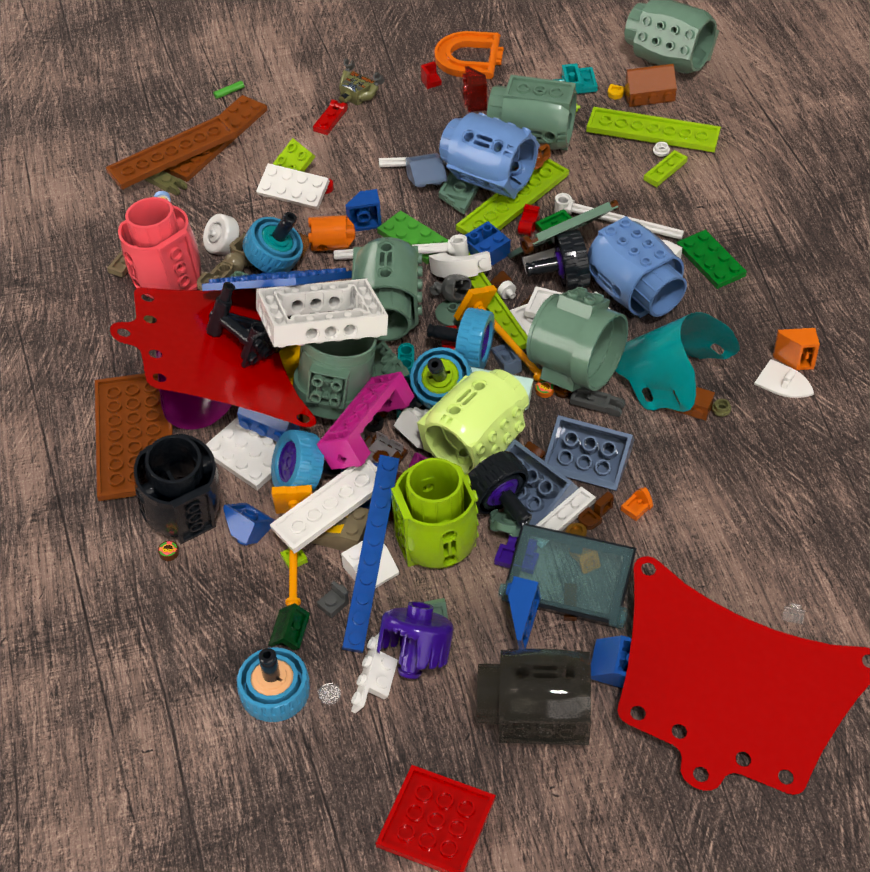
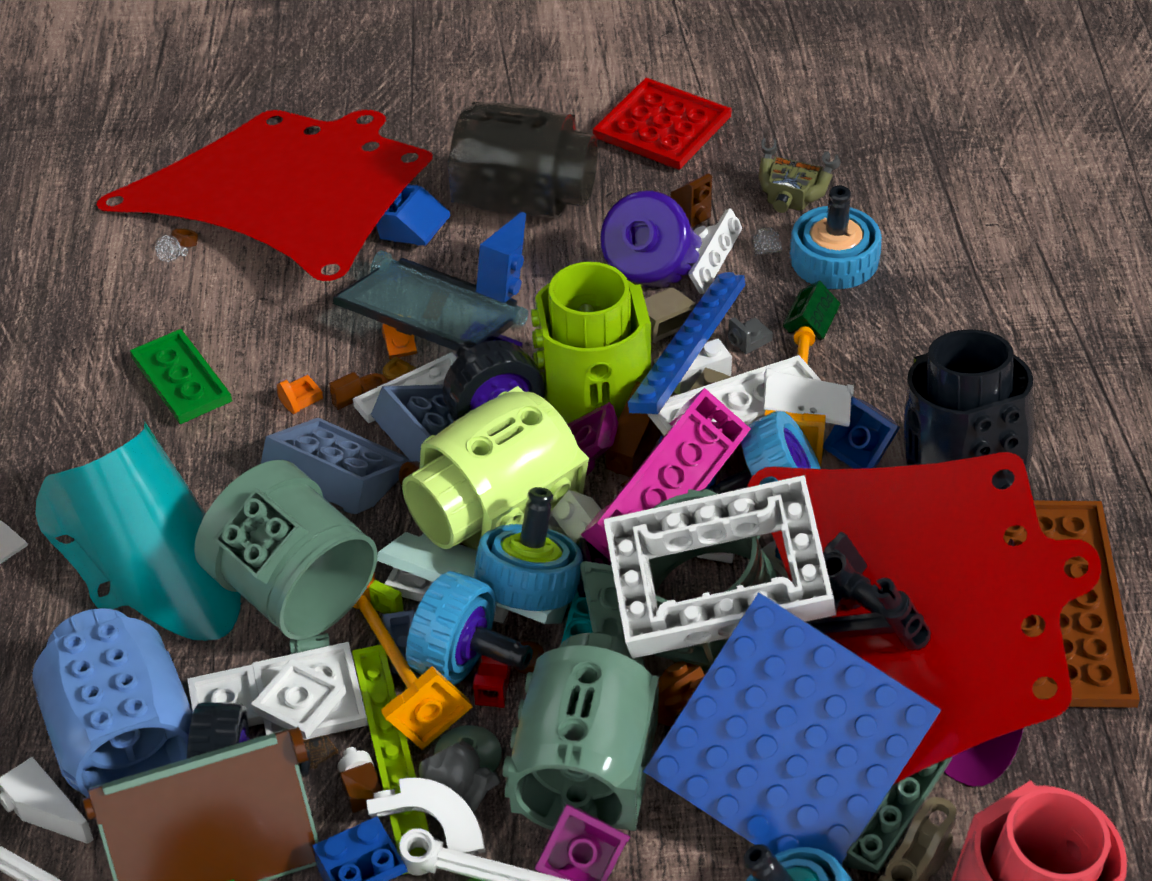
camera: 170 degrees left, 5 degrees down
none -> green plate [130,329,232,424]
none -> reddish brown tile [170,229,198,247]
none -> lime tile [369,580,404,614]
none -> dark tan brick [645,287,696,344]
none -> reddish brown slope [671,173,712,228]
none -> olive torso [758,138,840,213]
none -> white door [763,368,854,427]

